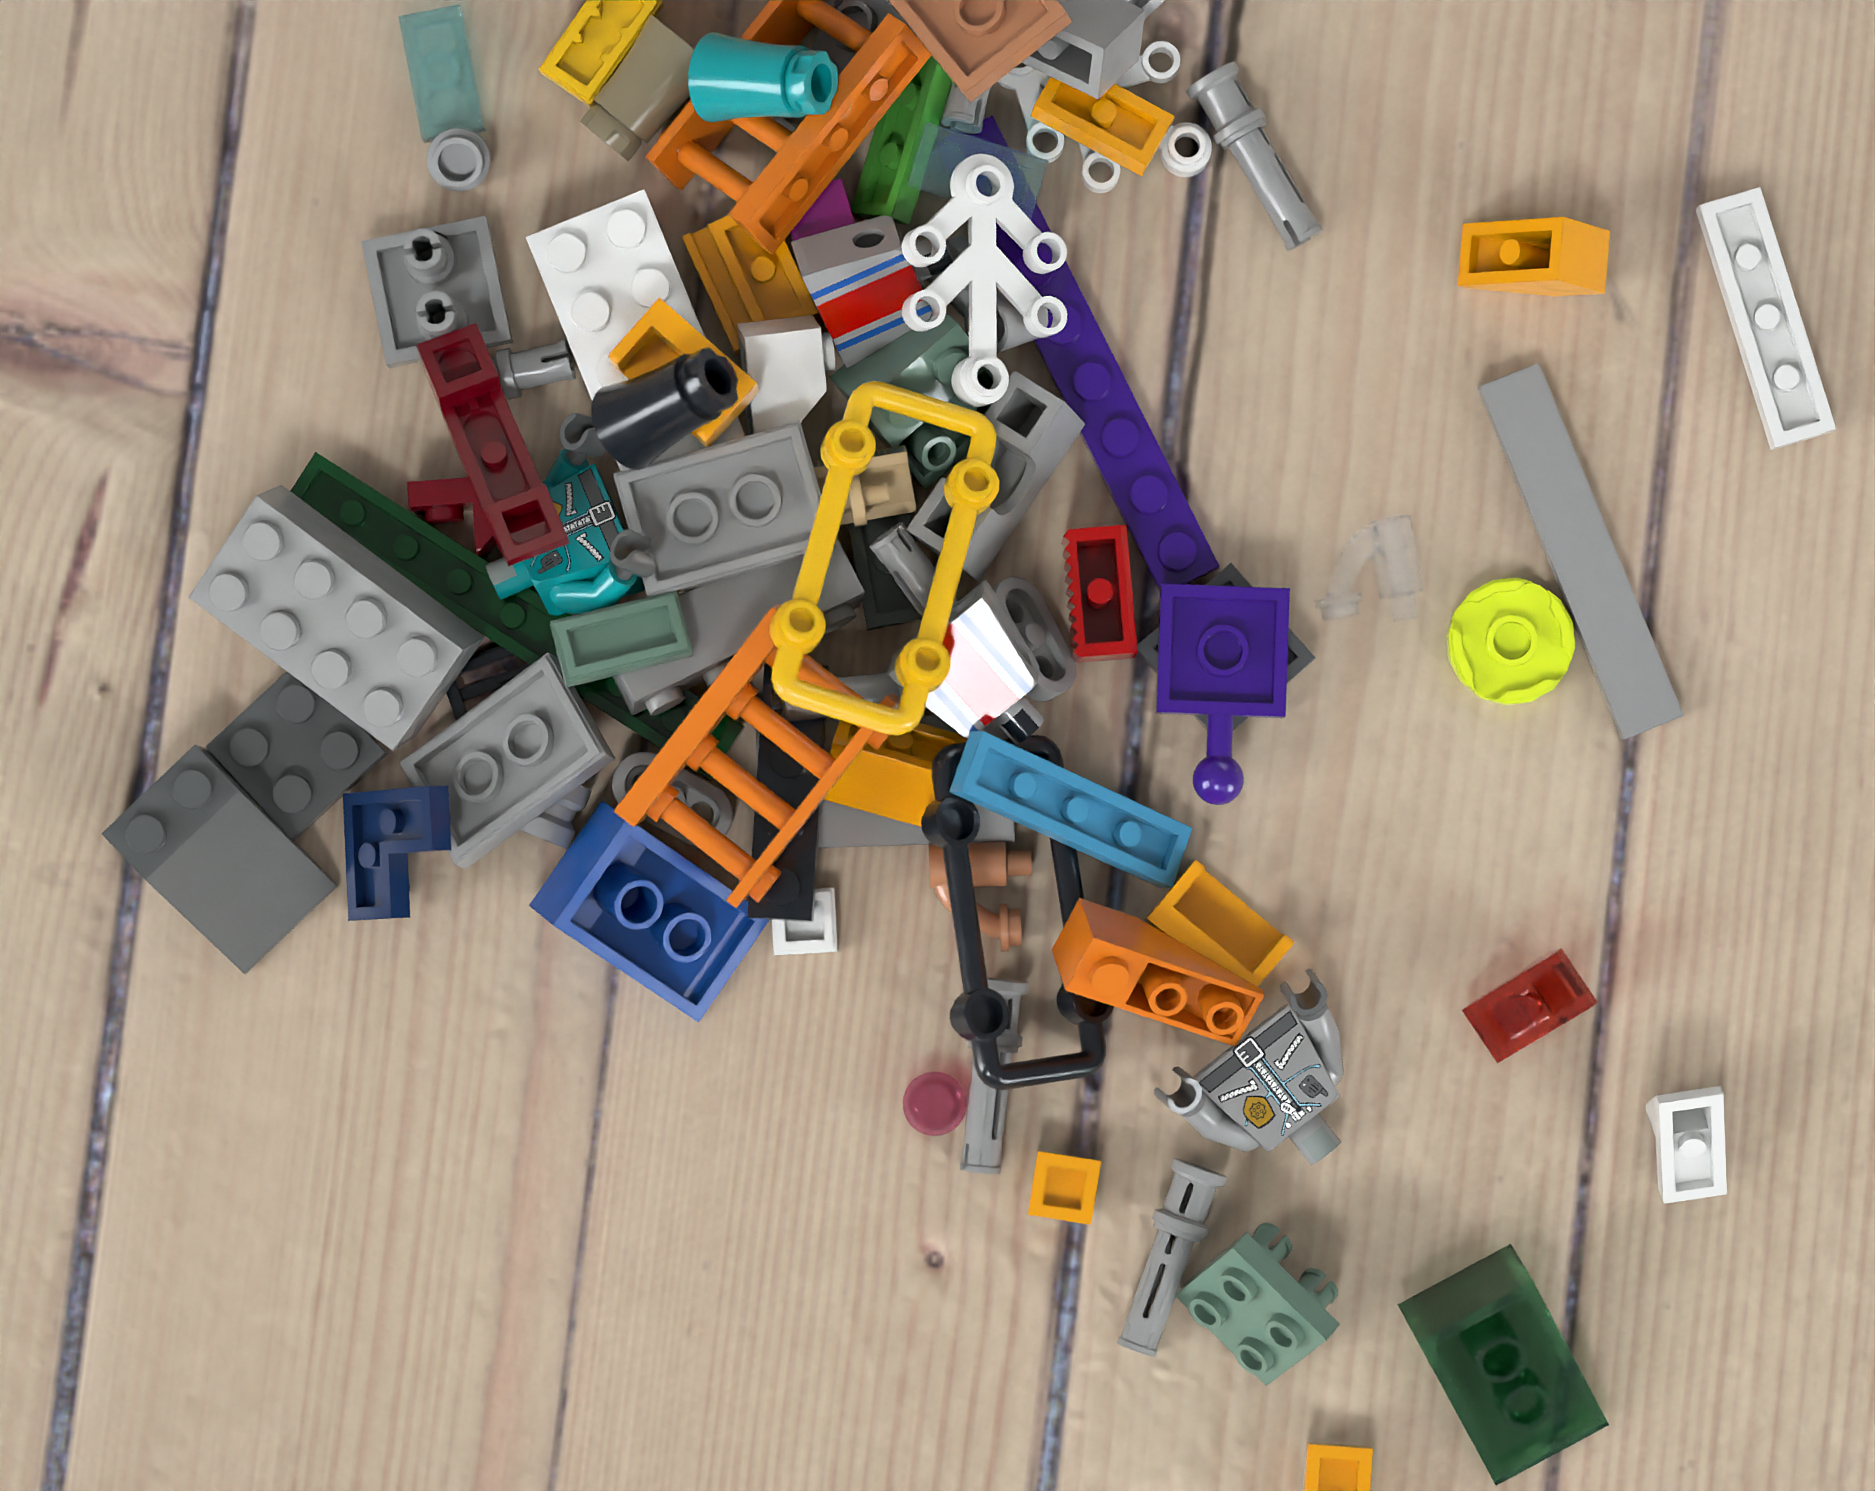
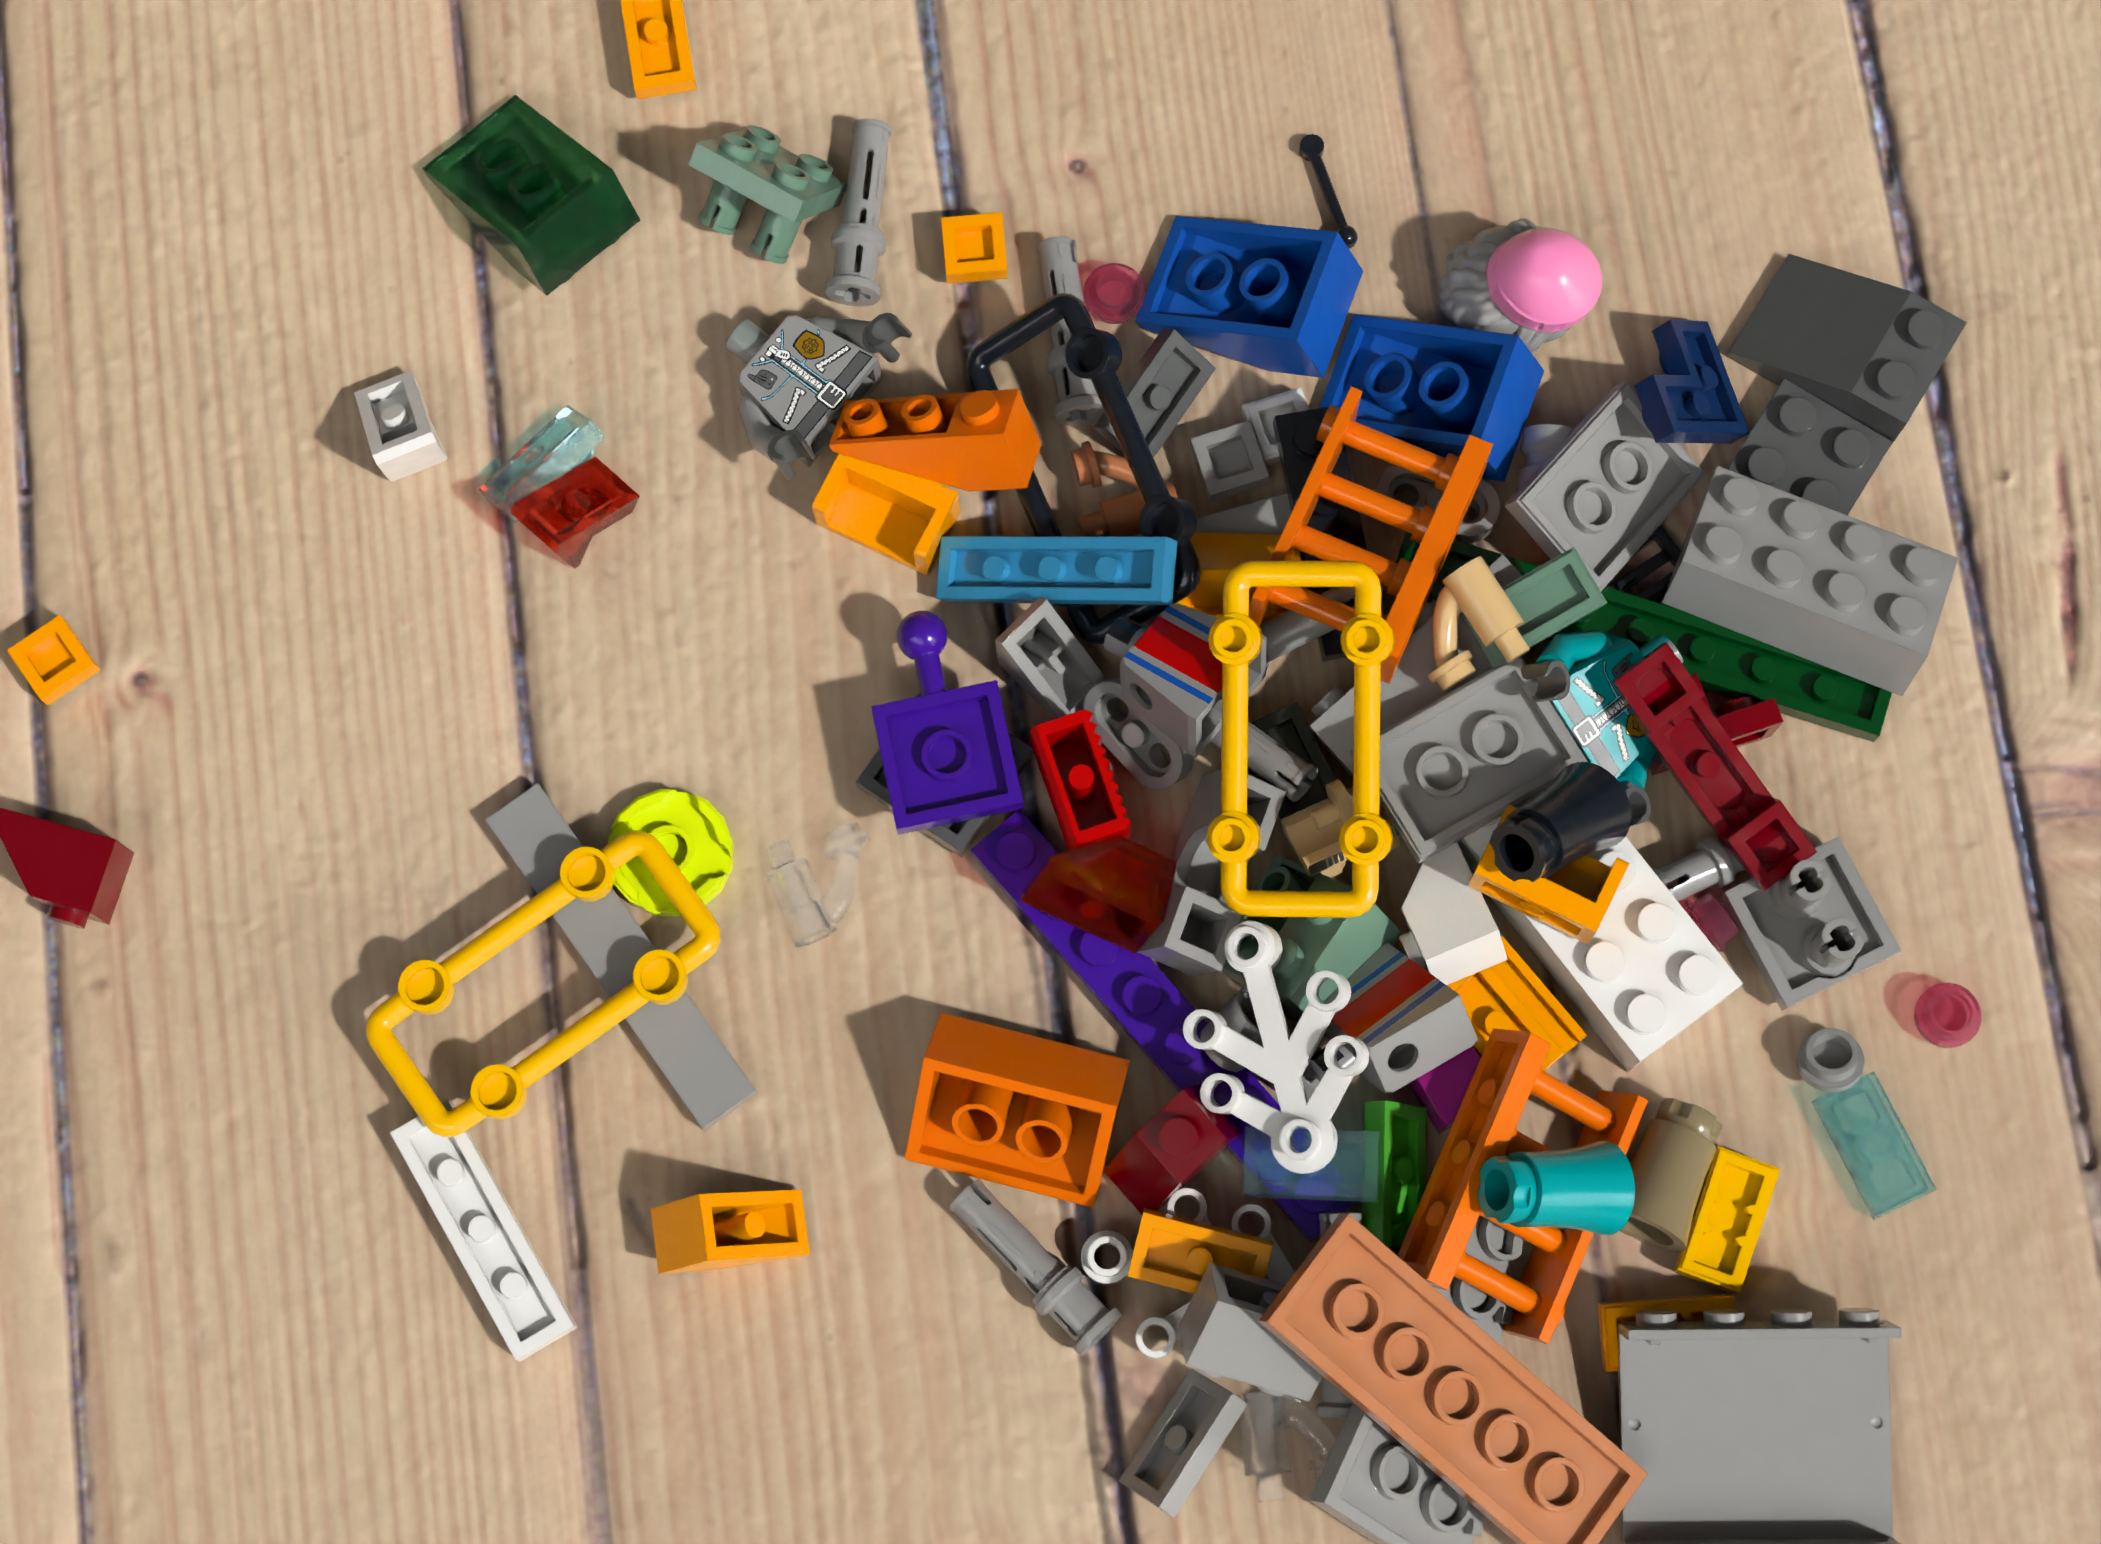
camera: 165 degrees right, 10 degrees down
none -> yellow bar [366,831,720,1137]
none -> clear light blue plate [478,405,605,522]
none -> orange slope [905,1012,1130,1208]
none -> light grey slope [995,596,1107,719]
none -> clear red slope [1020,835,1177,954]
none -> dark grey plate [1094,329,1216,458]
none -> dark red slope [1103,1083,1243,1215]
none -> blue slope [1135,216,1363,378]
none -> light grey plate [1190,420,1269,503]
none -> black hinge [1299,134,1358,249]
none -> tan plant [1428,556,1530,692]
none -> bright pink hair [1437,218,1602,353]
none -> clear pink plate [1683,893,1739,953]
none -> clear pink plate [1914,983,1982,1048]

